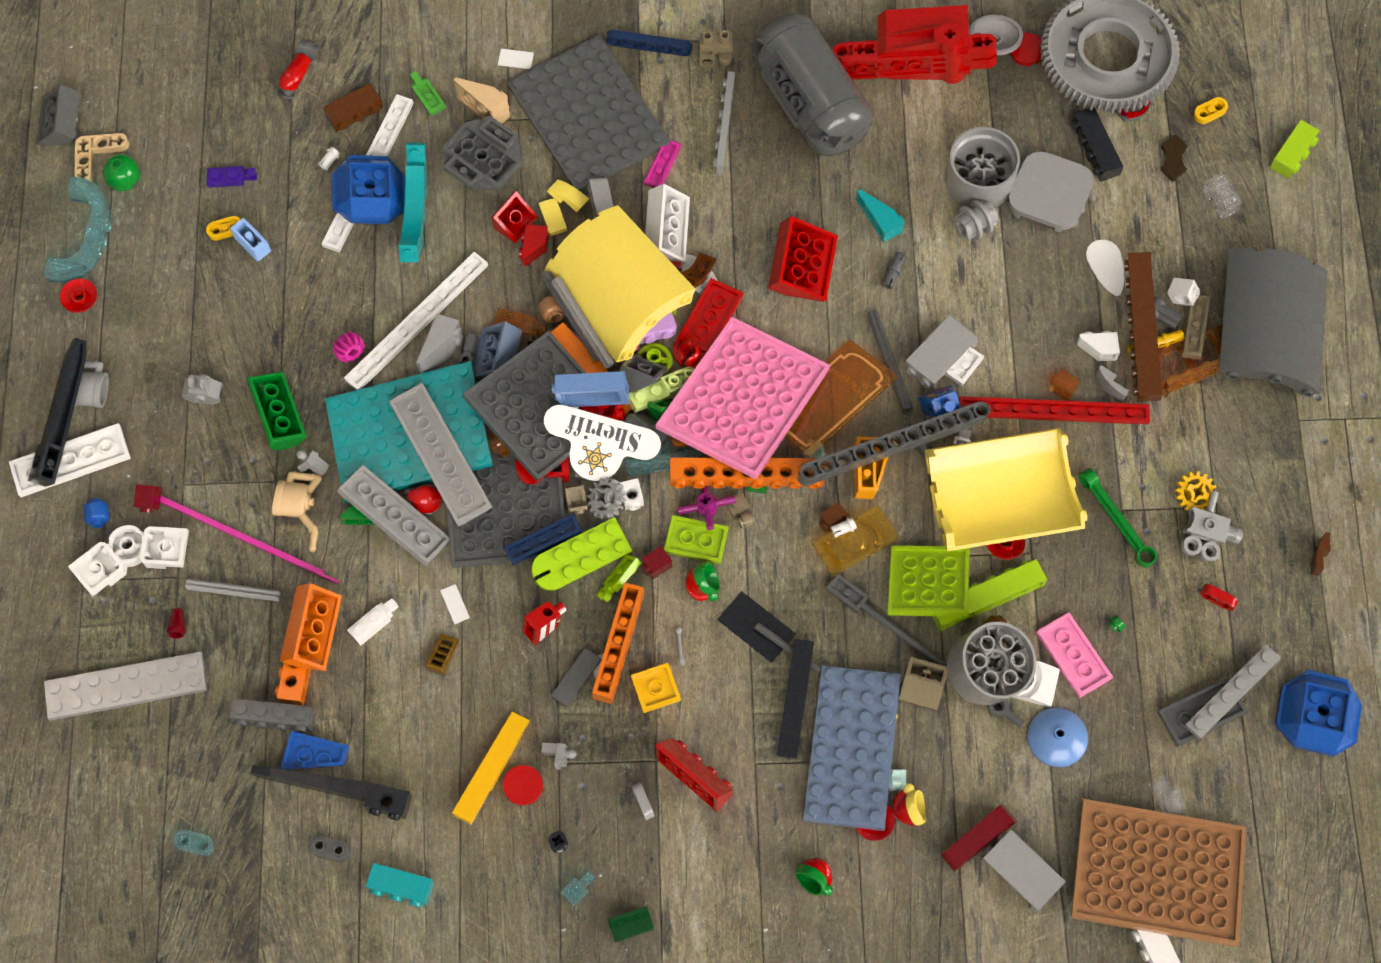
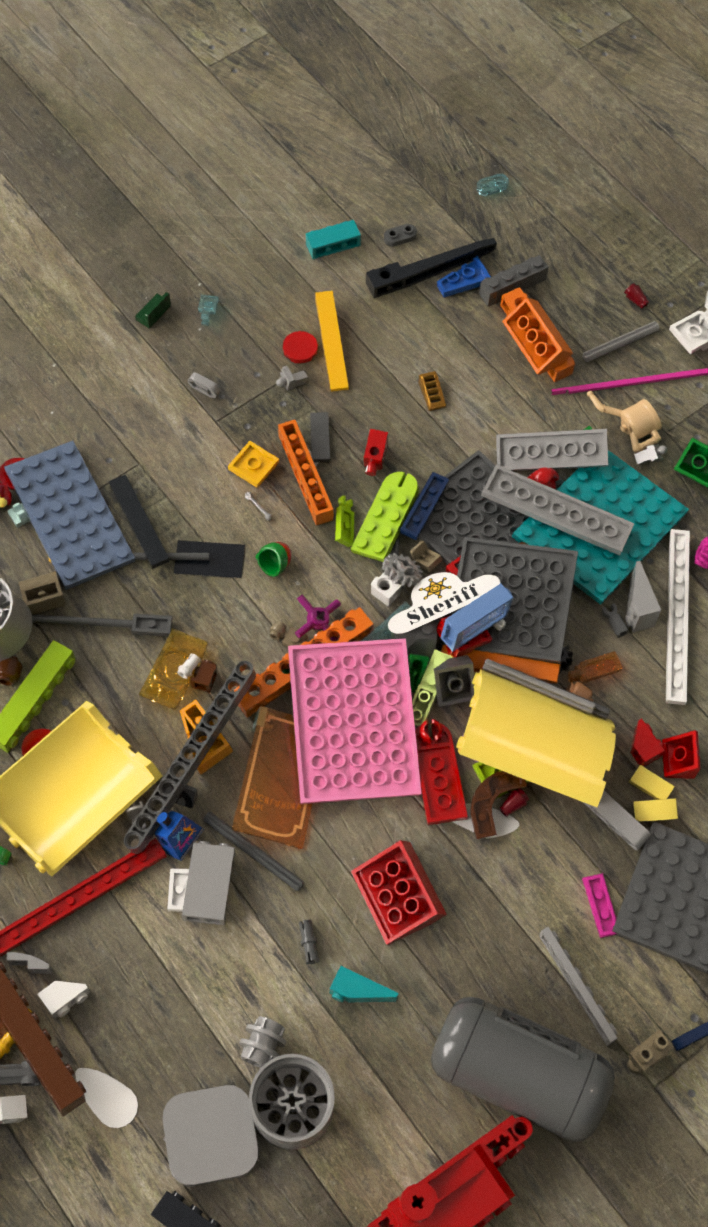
camera: 140 degrees right, 5 degrees down
light grey plate [44,651,207,721] -> none
white hinge [347,599,398,646] -> none
white sticker [440,584,470,624] -> none
sand blue slope [473,321,522,381] -> none
black bush [549,831,568,853] -> none
lime piece [637,343,673,376] -> none
dark red brick [641,546,672,579] -> none
white slope [645,184,690,263] -> none
red slope [655,738,733,812] -> none
lime plate [664,515,729,565] -> none
green piece [795,857,833,896] -> none
lime plate [888,546,970,617] -> none
clear orange brick [1049,368,1081,401] -> none

